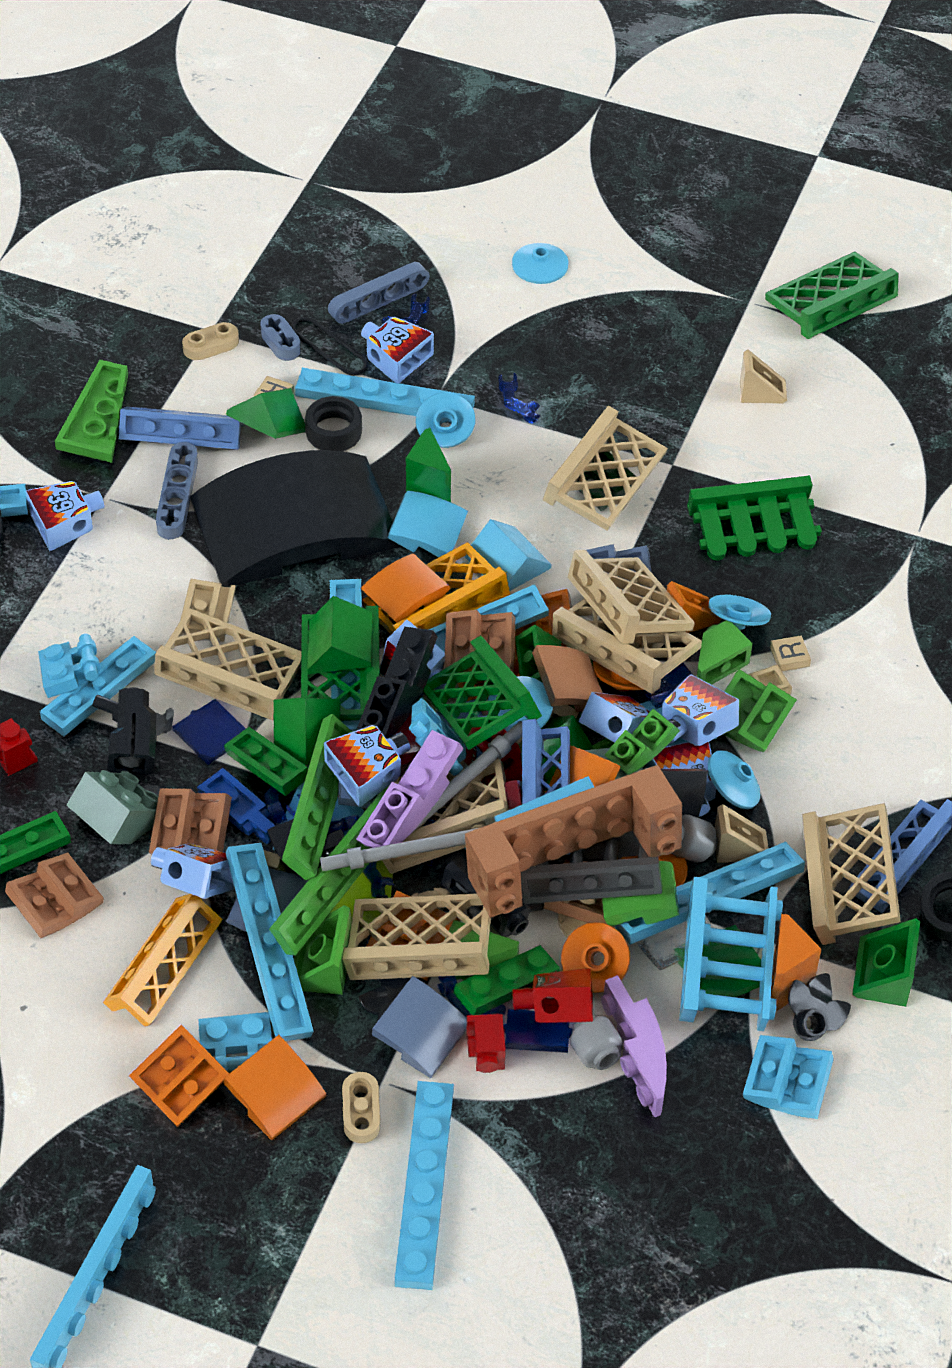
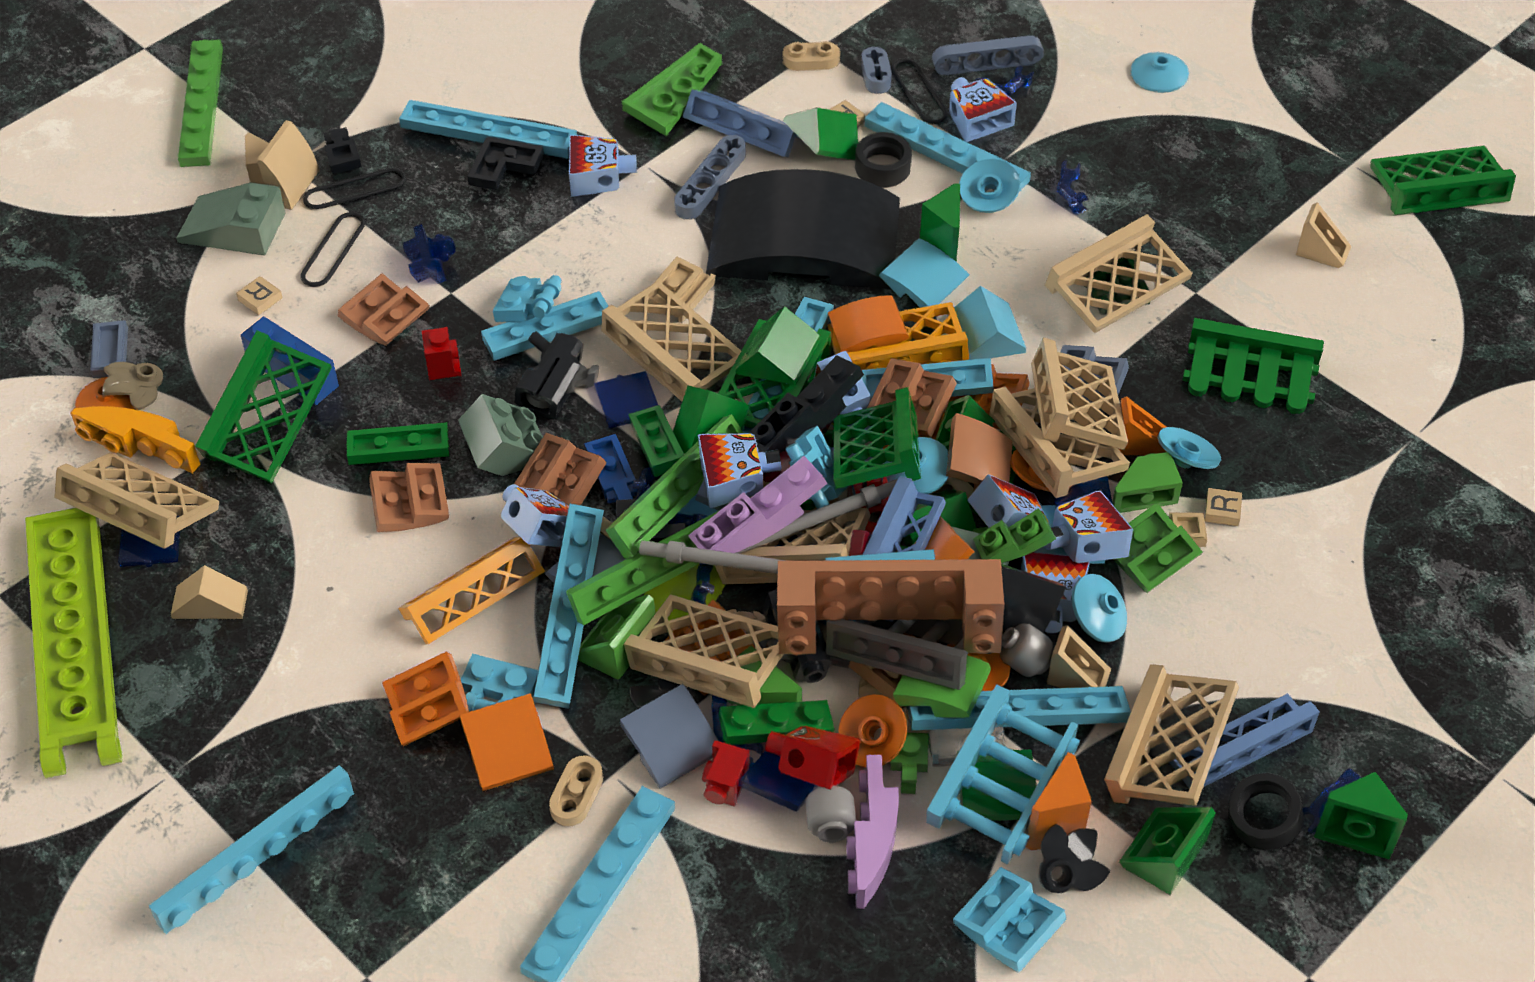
camera: 25 degrees right, 0 degrees up
none -> bright green plate [890,732,928,794]

